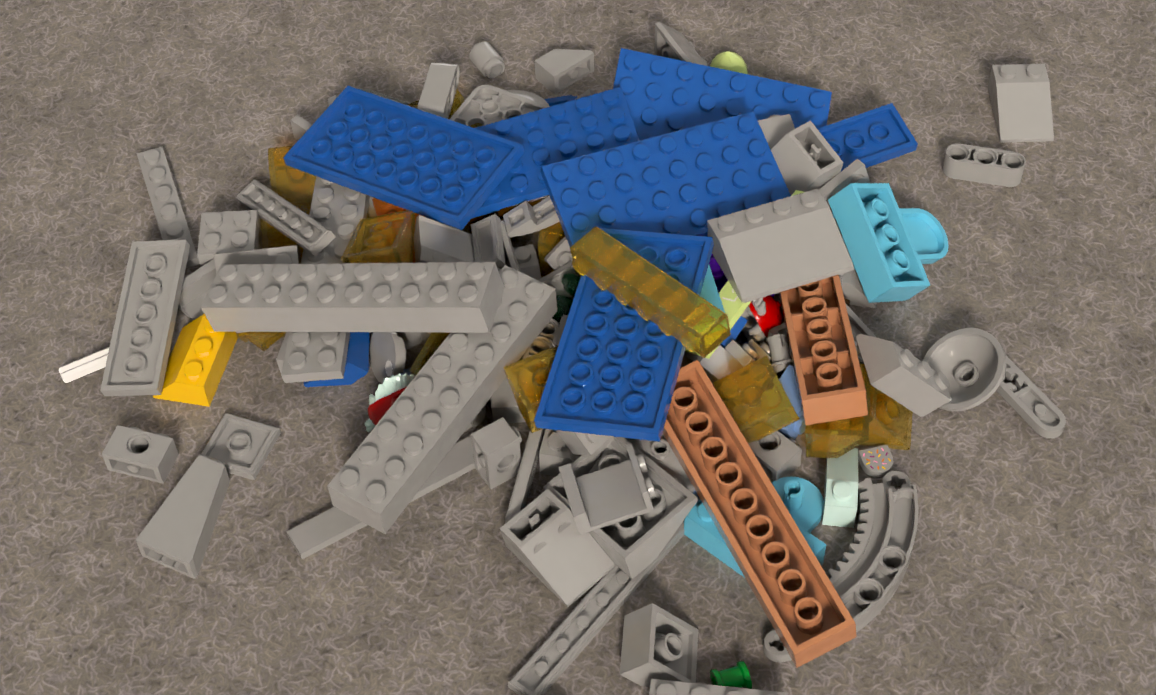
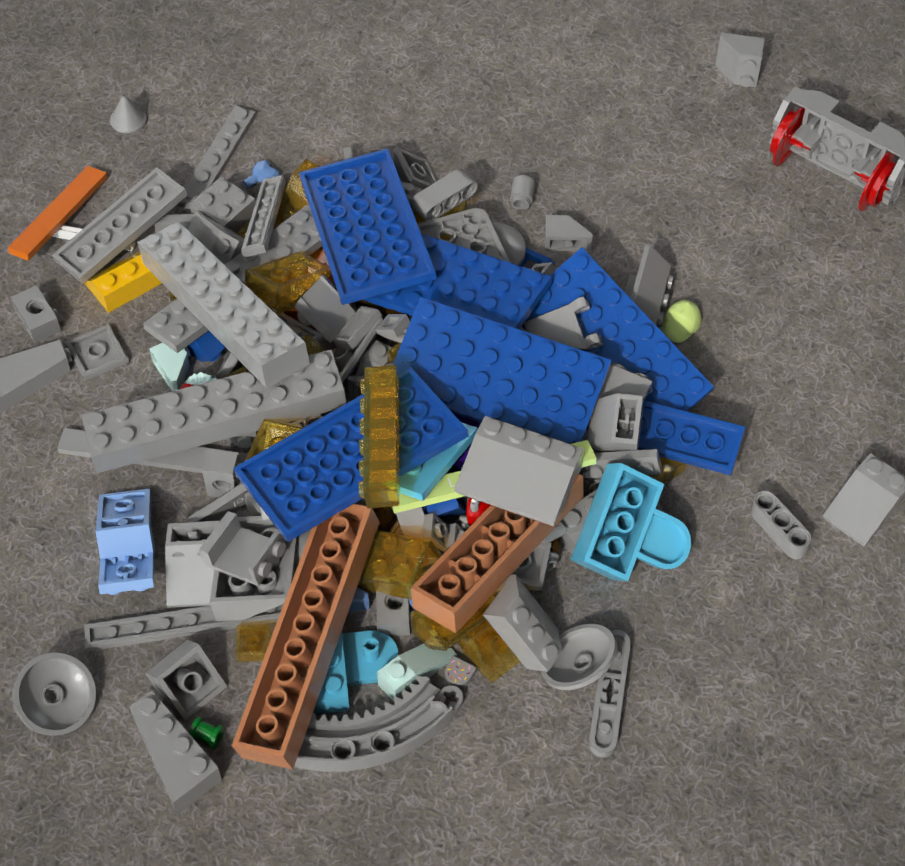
camera: 40 degrees right, 5 degrees up
none -> orange tile [8,166,108,261]
none -> light blue bracket [96,489,155,595]
none -> light grey hat [110,96,147,133]
none -> light aqua slope [150,343,191,391]
none -> clear yellow piece [236,624,271,662]
none -> medium blue rock [242,160,279,189]
none -> light grey flag [524,297,603,350]

